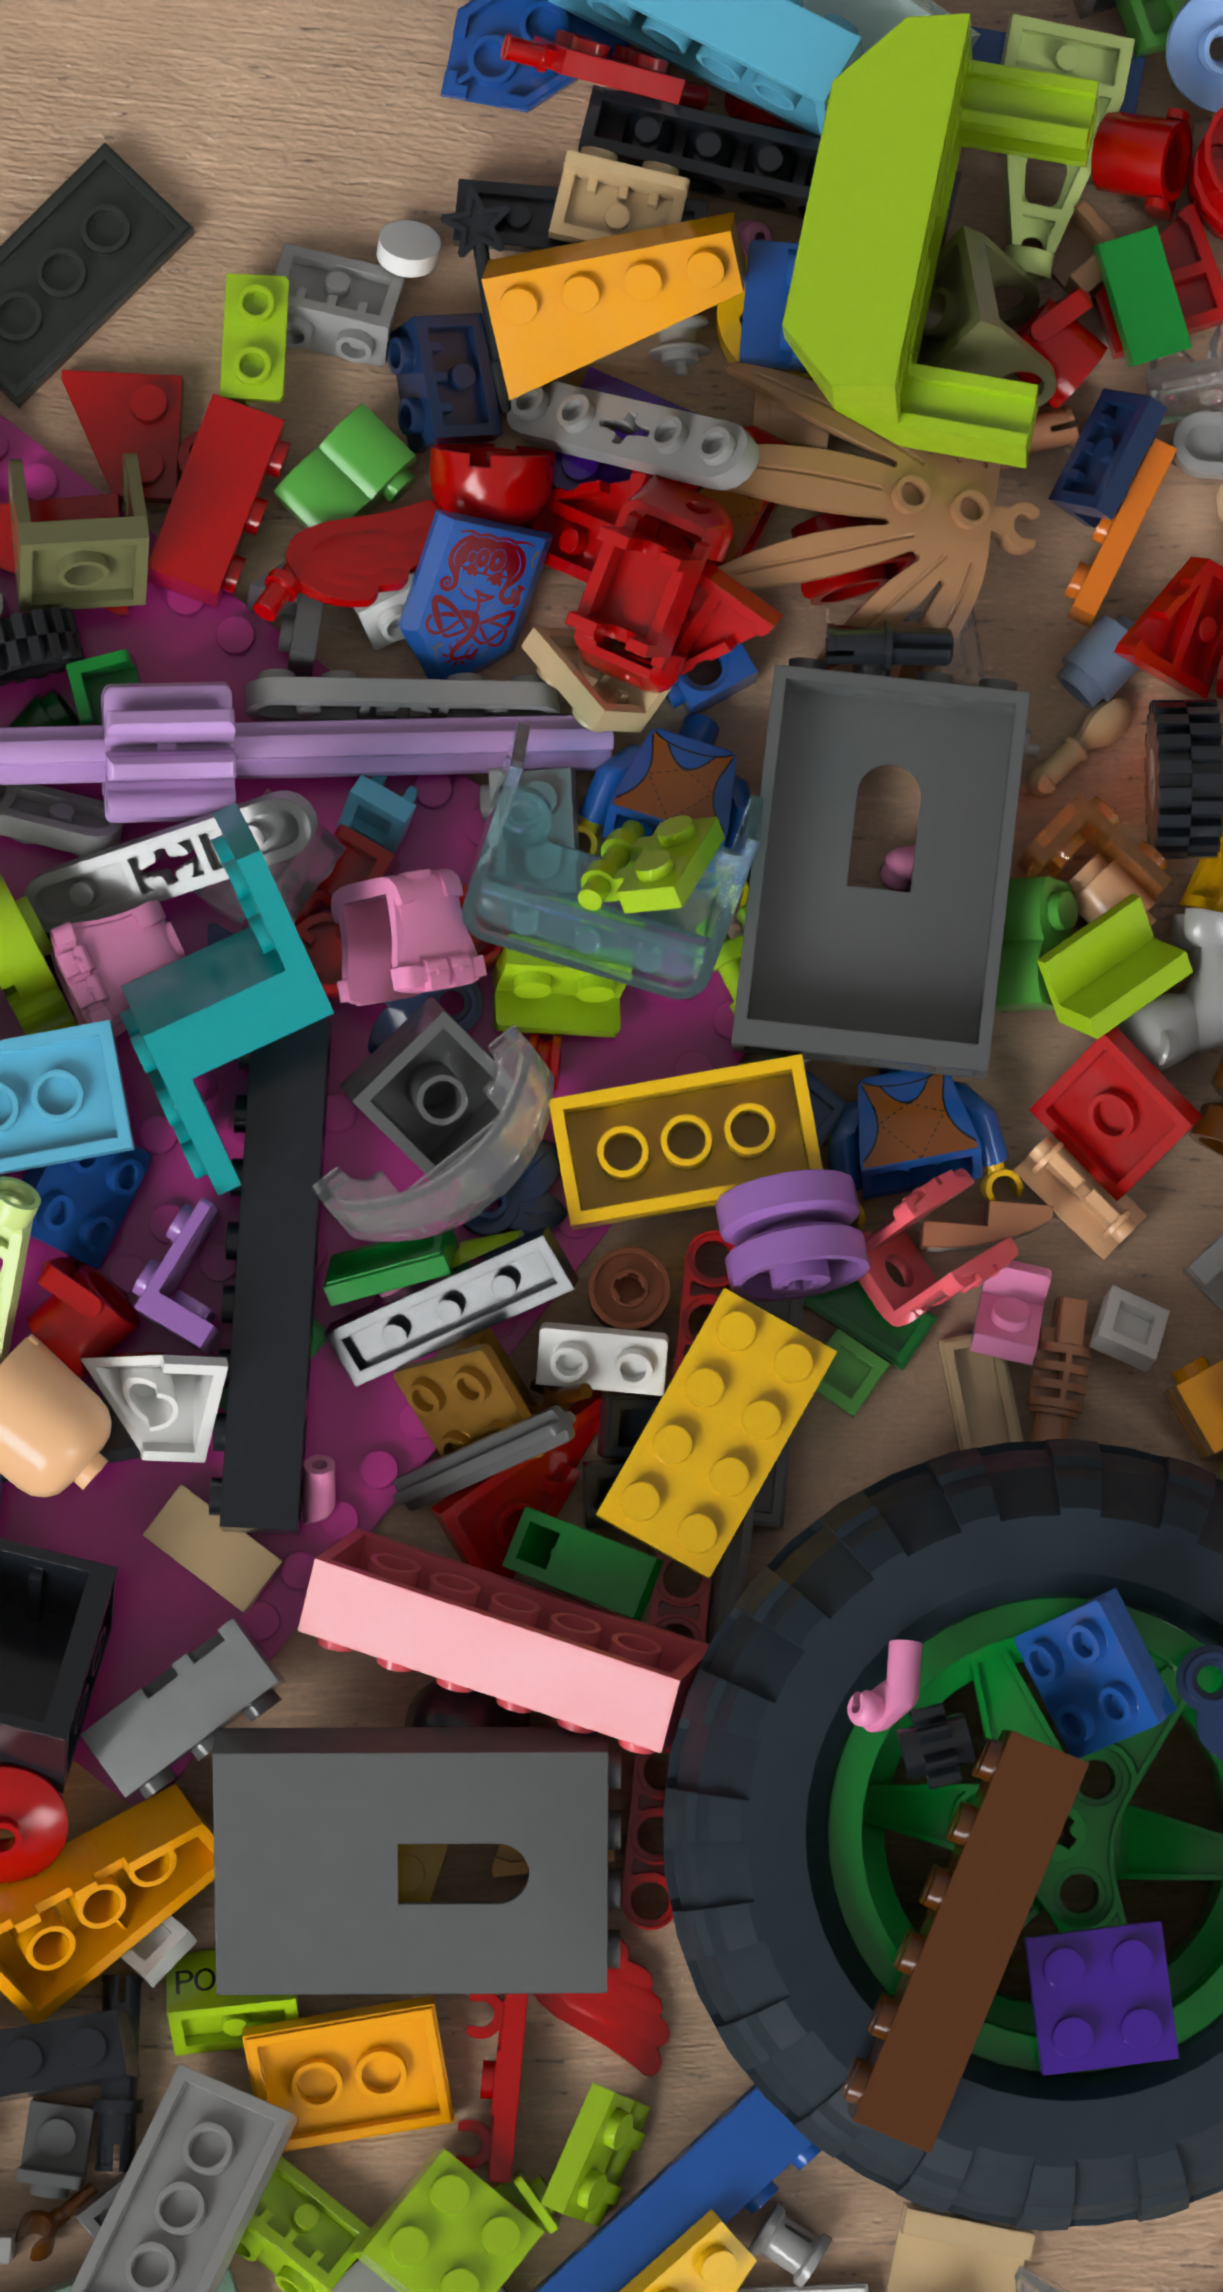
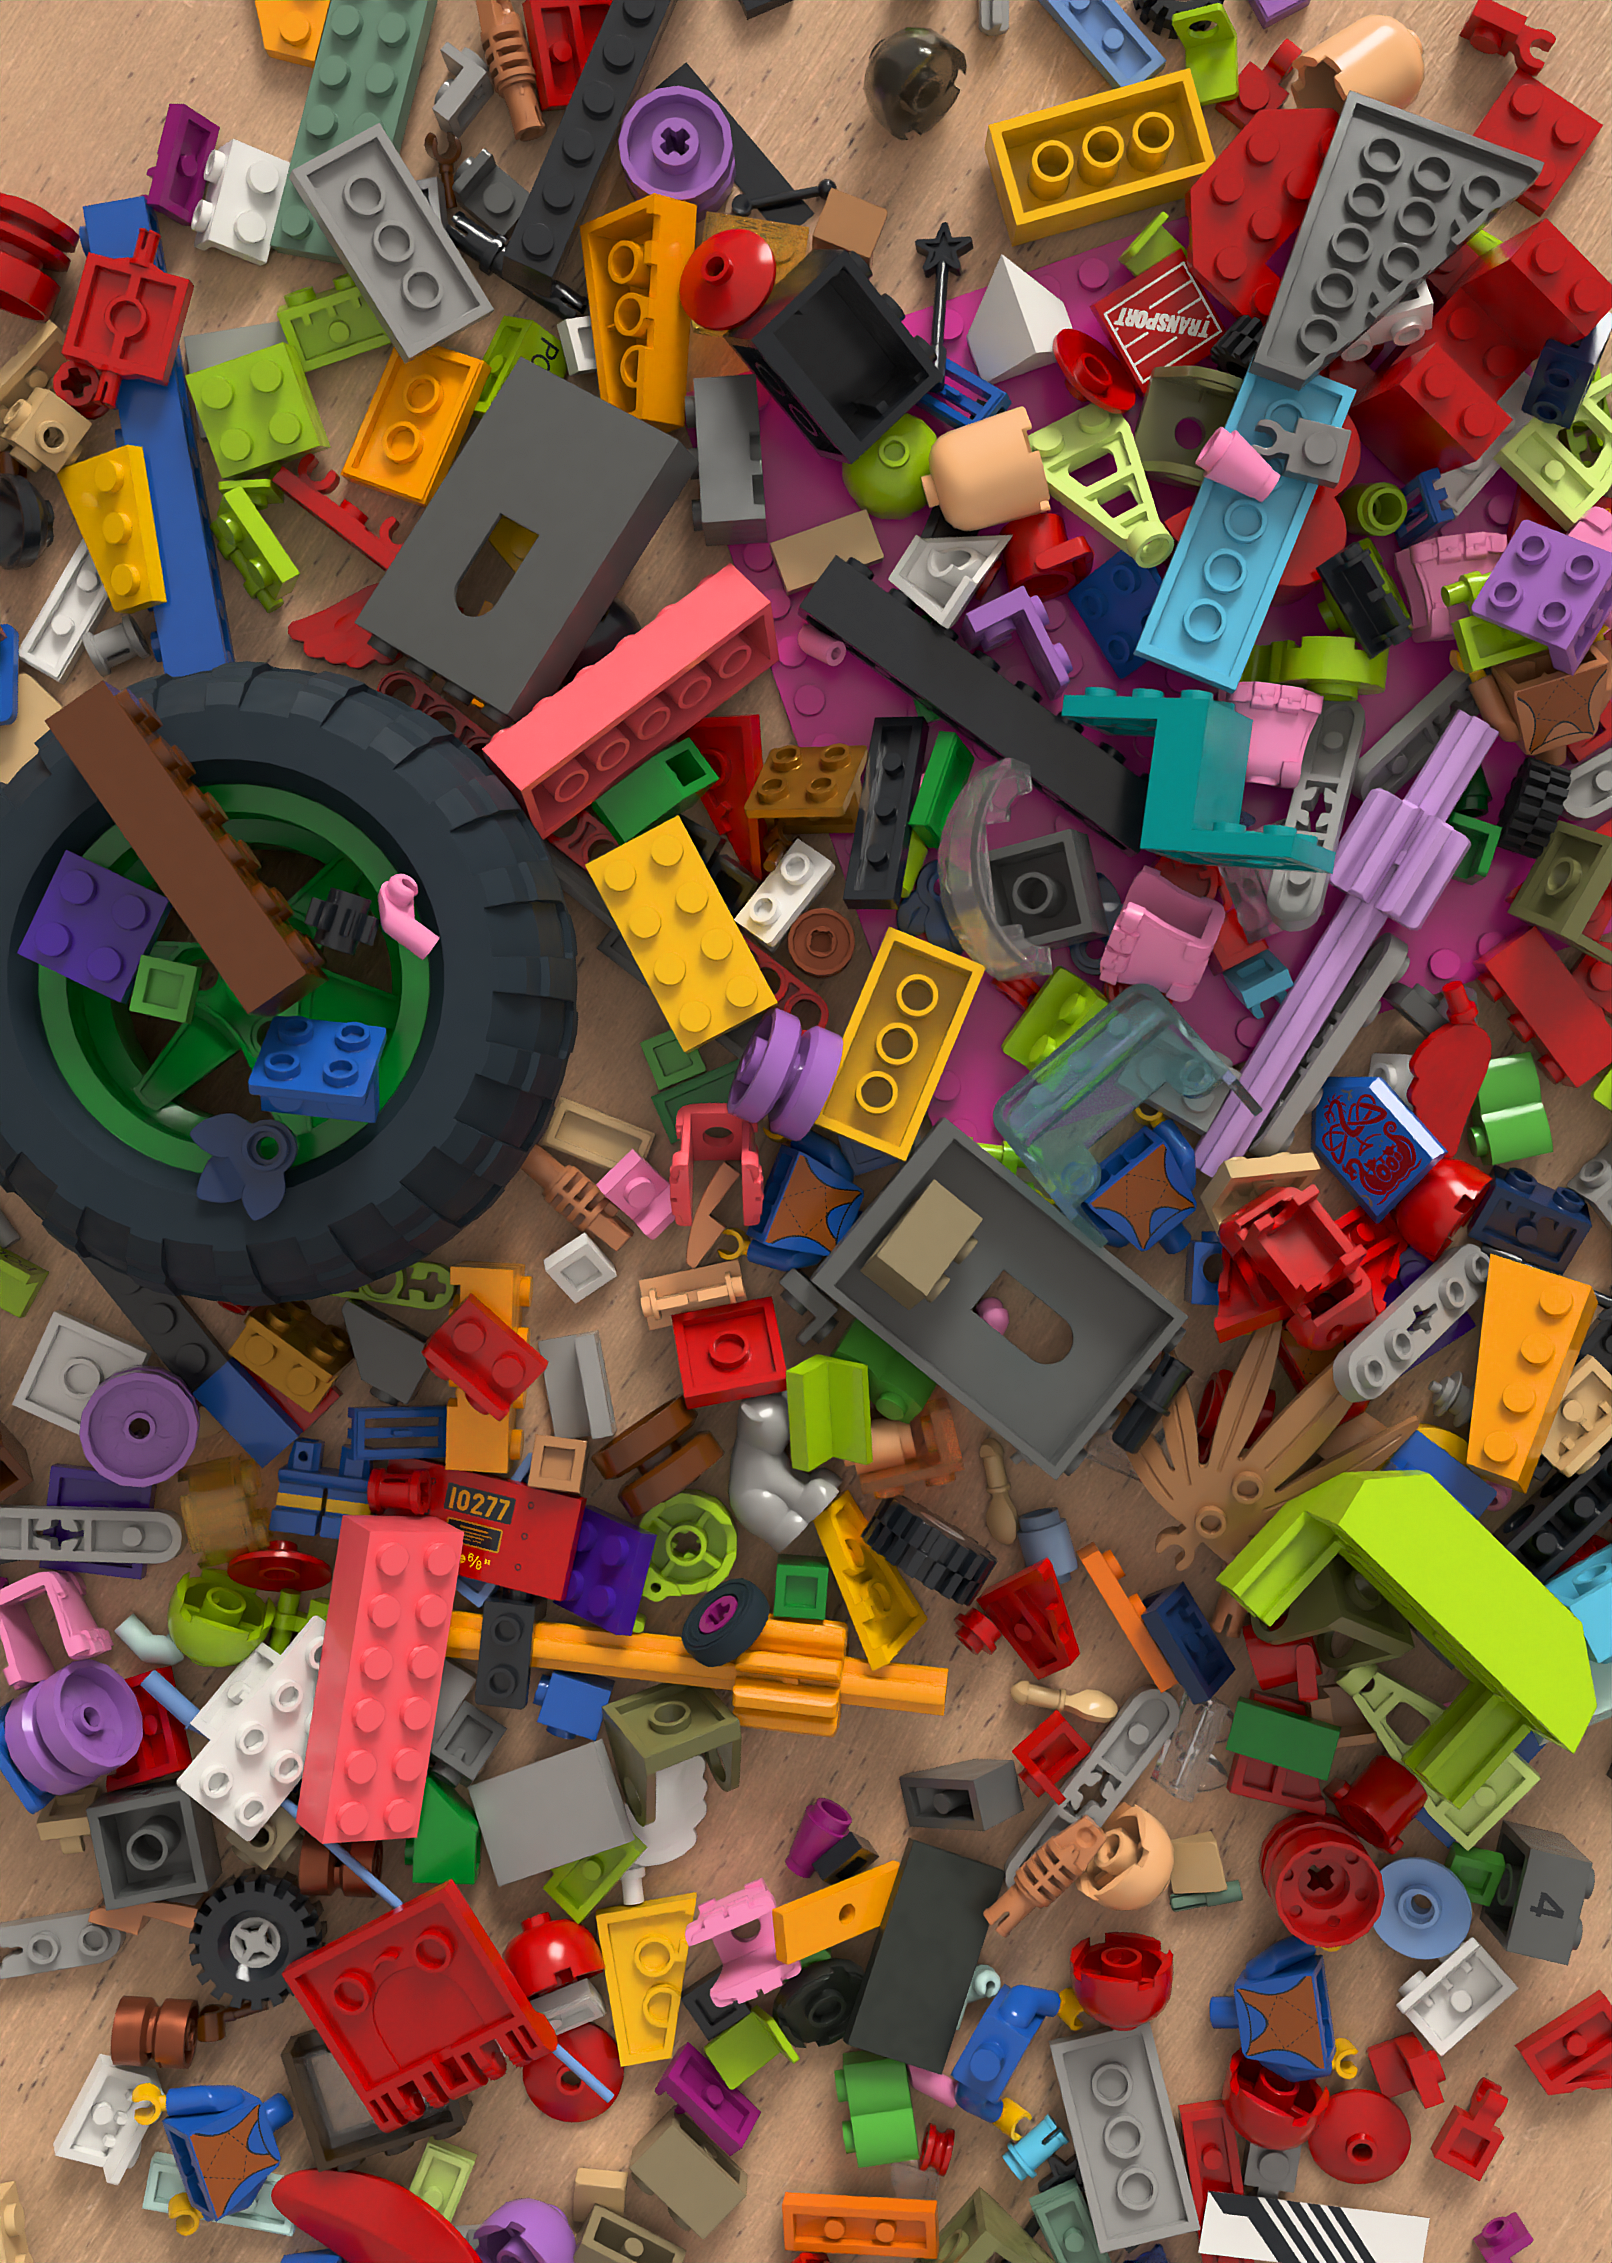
camera: 120 degrees right, 5 degrees up
dark grey axle [393,1405,576,1511] -> none
lime plate [578,815,725,914] -> none
none -> bright green plate [129,954,203,1024]
none -> dark grey bracket [779,1268,839,1346]
none -> lime cylinder [842,413,937,519]
none -> dark tan brick [860,1179,983,1310]

